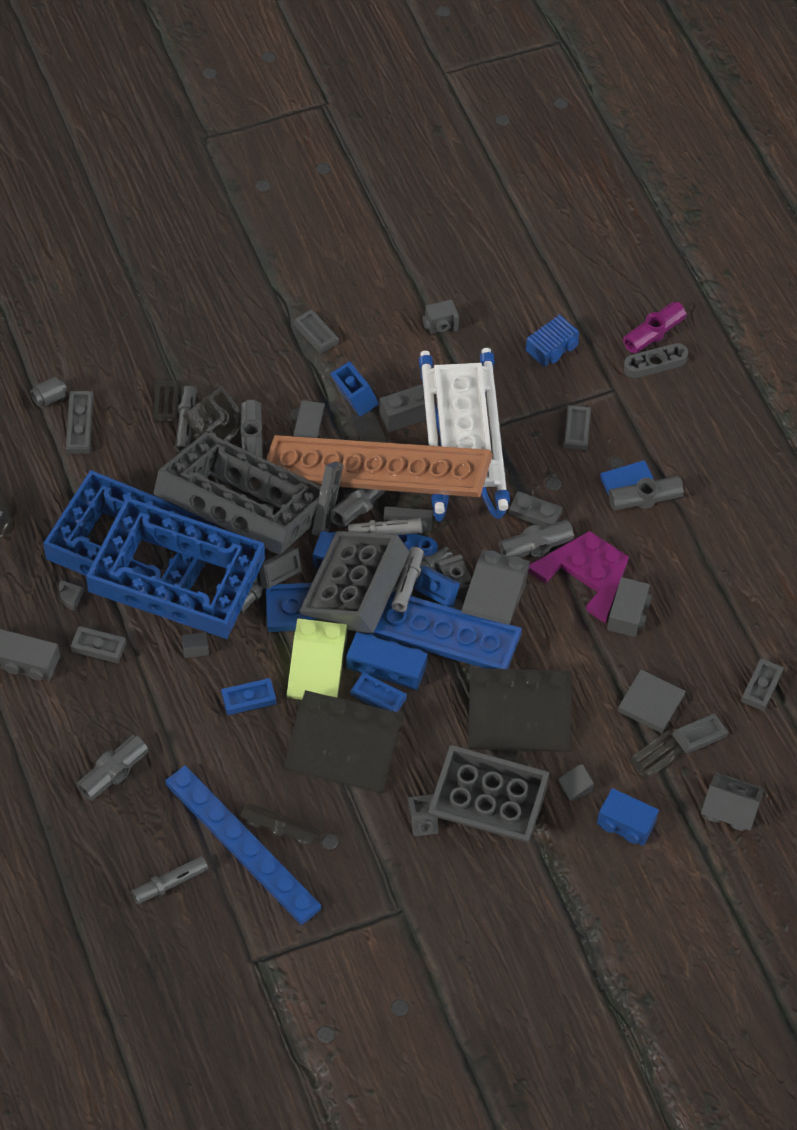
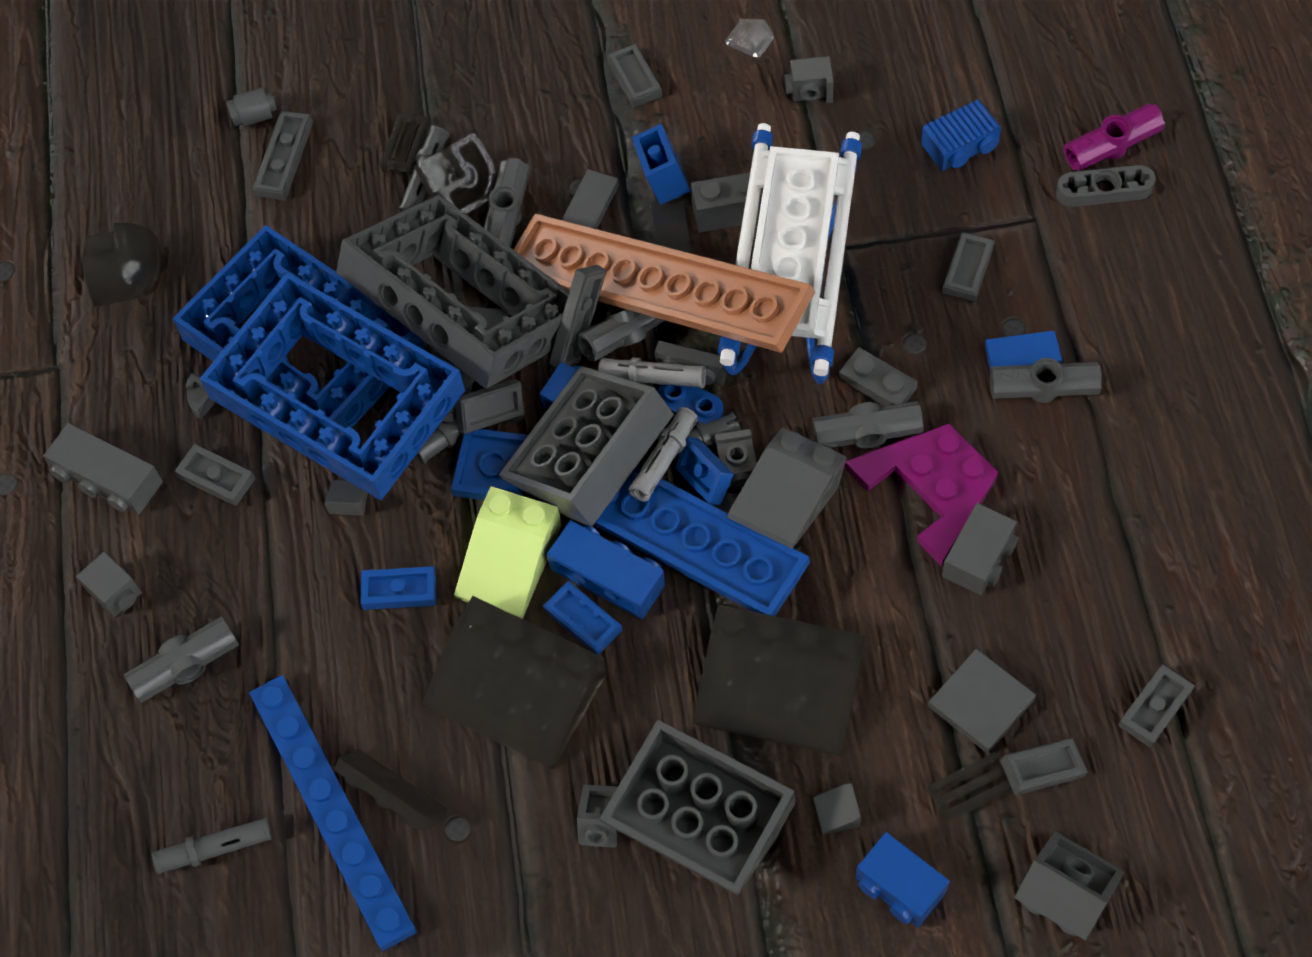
camera: 20 degrees right, 5 degrees up
none -> dark grey brick [76,552,141,617]
none -> clear slope [725,19,774,58]

